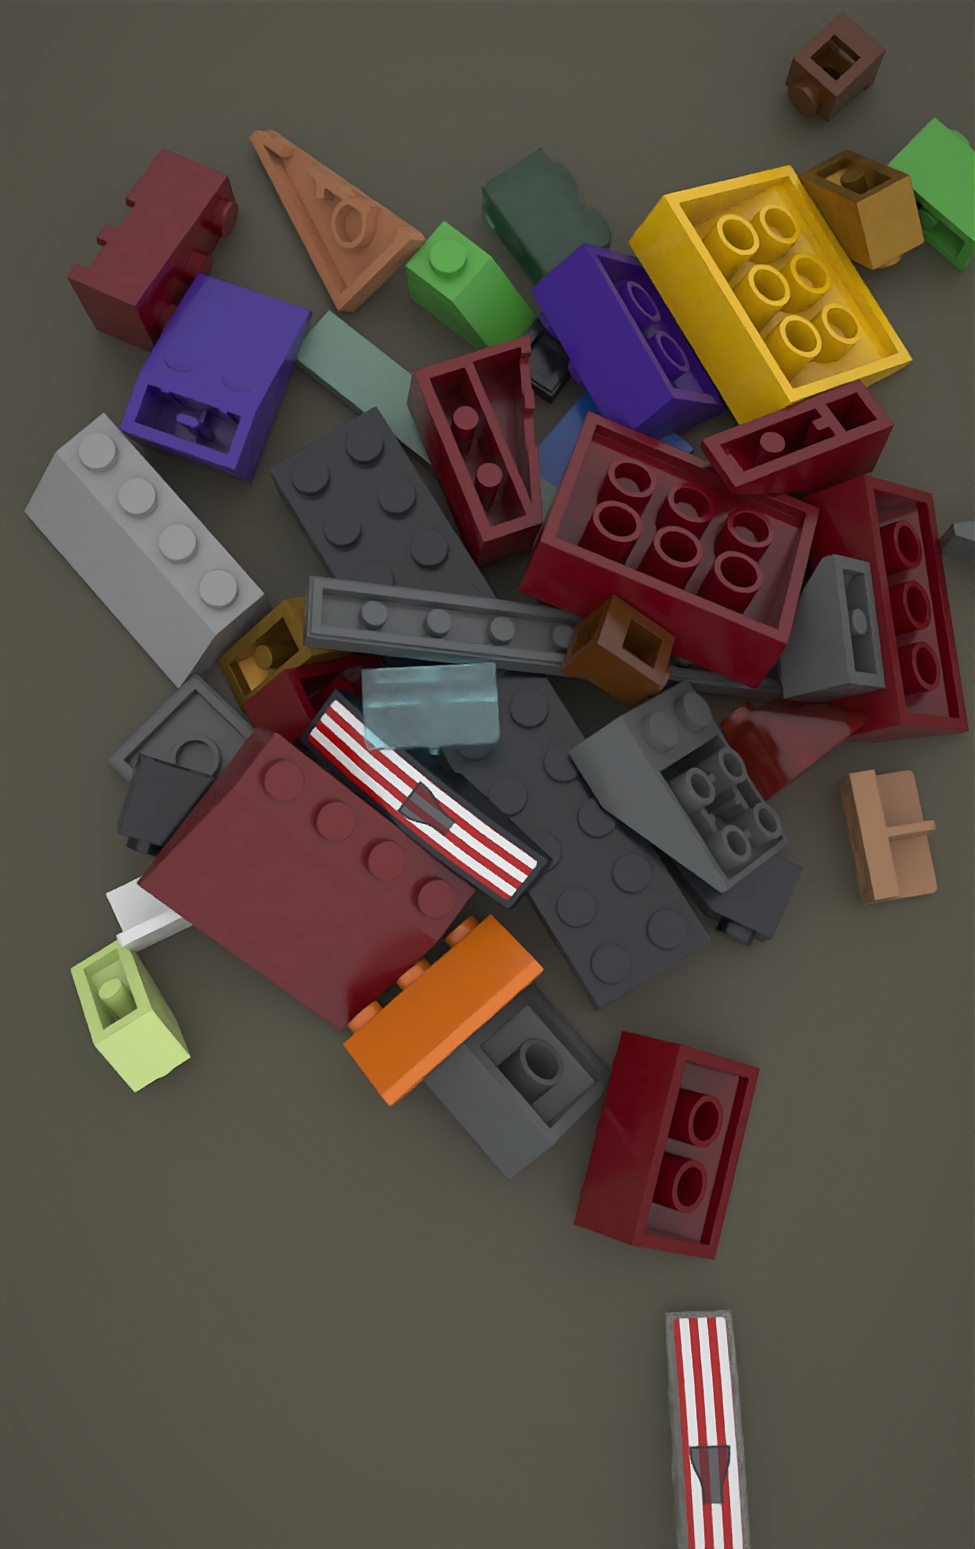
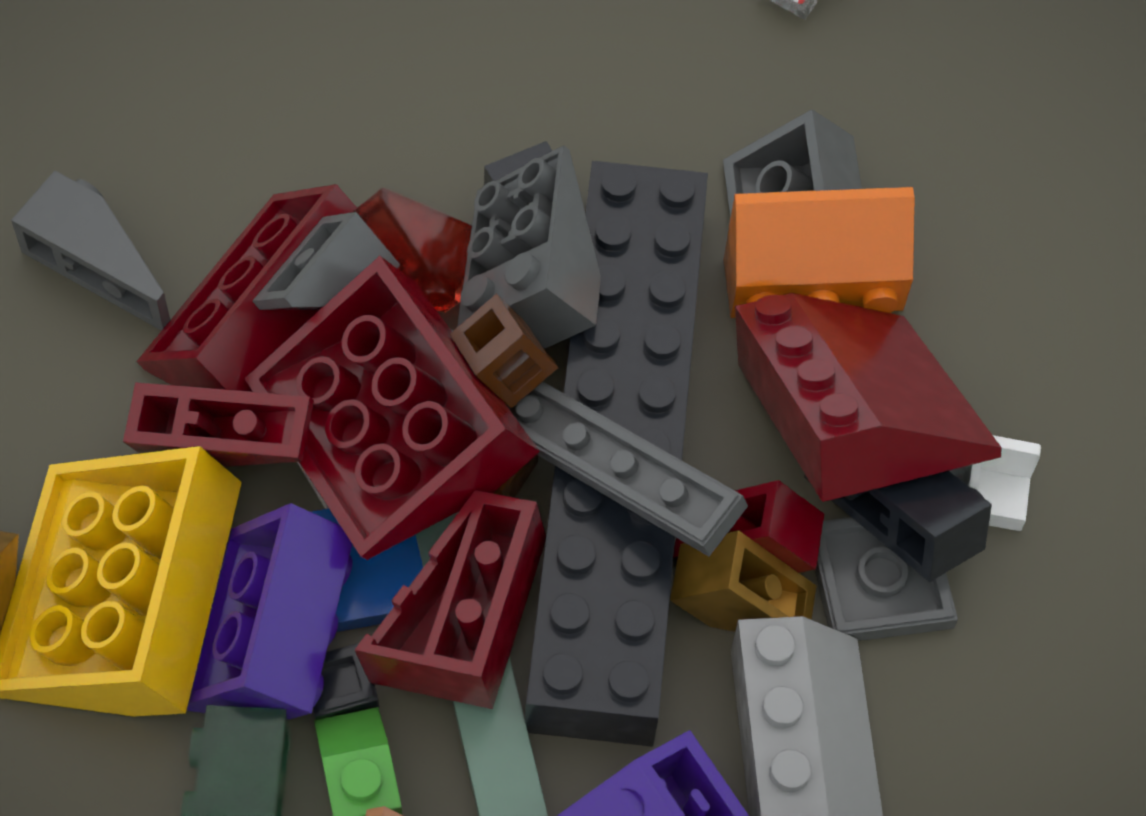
camera: 150 degrees left, 20 degrees down
yellowish green slope [70,939,191,1092] -> none
slope [298,689,553,909] -> none
clear light blue panel [362,662,500,755] -> none
dark red slope [573,1031,760,1260] -> none
medium nougat panel [837,769,937,905] -> none

